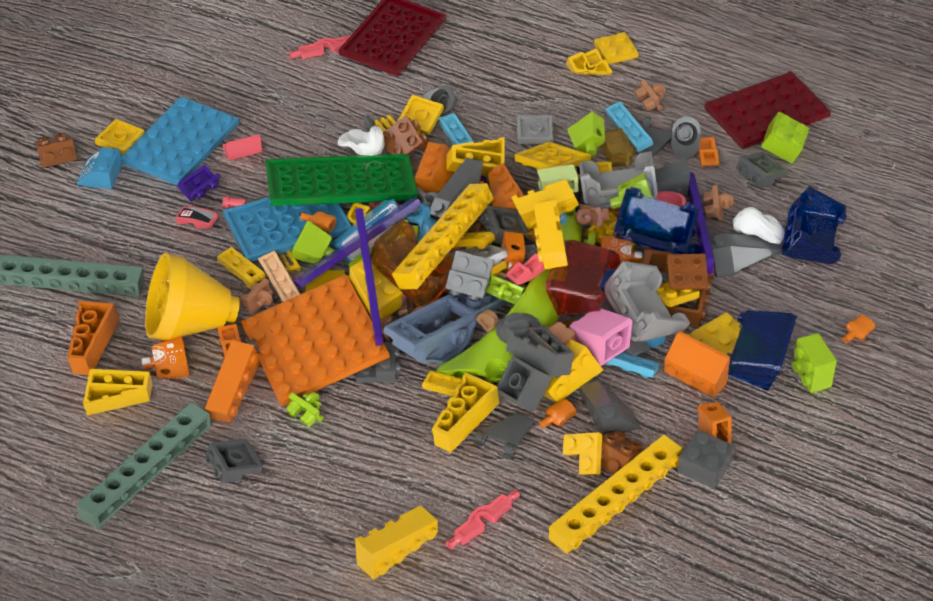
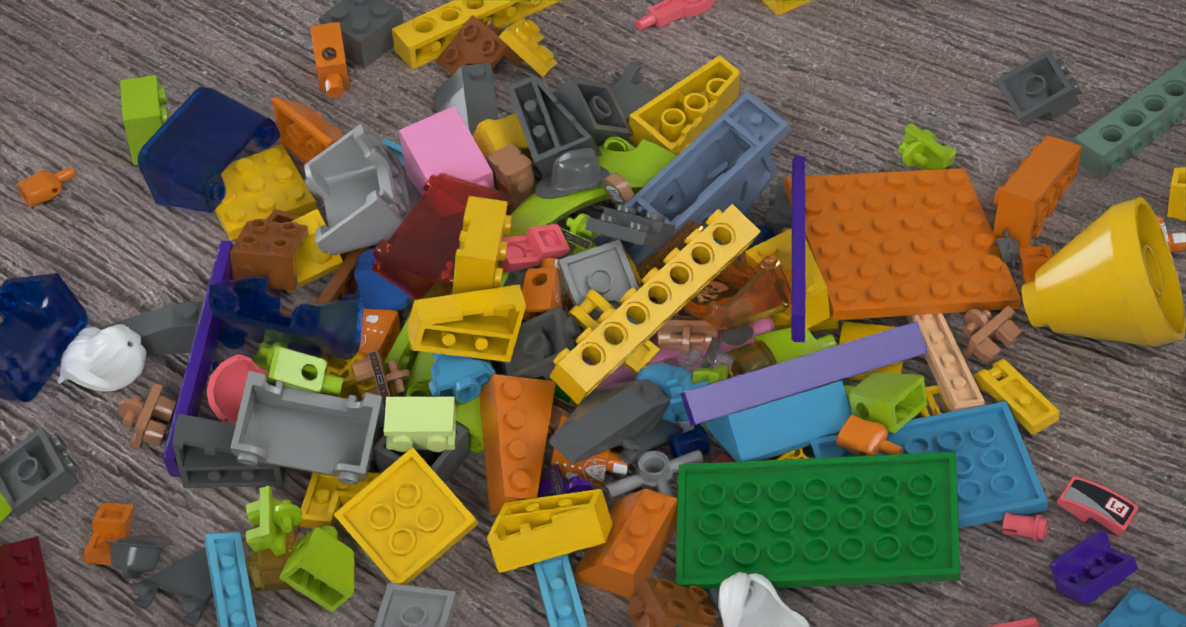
camera: 165 degrees left, 0 degrees up
none -> lime hips [246,486,302,556]

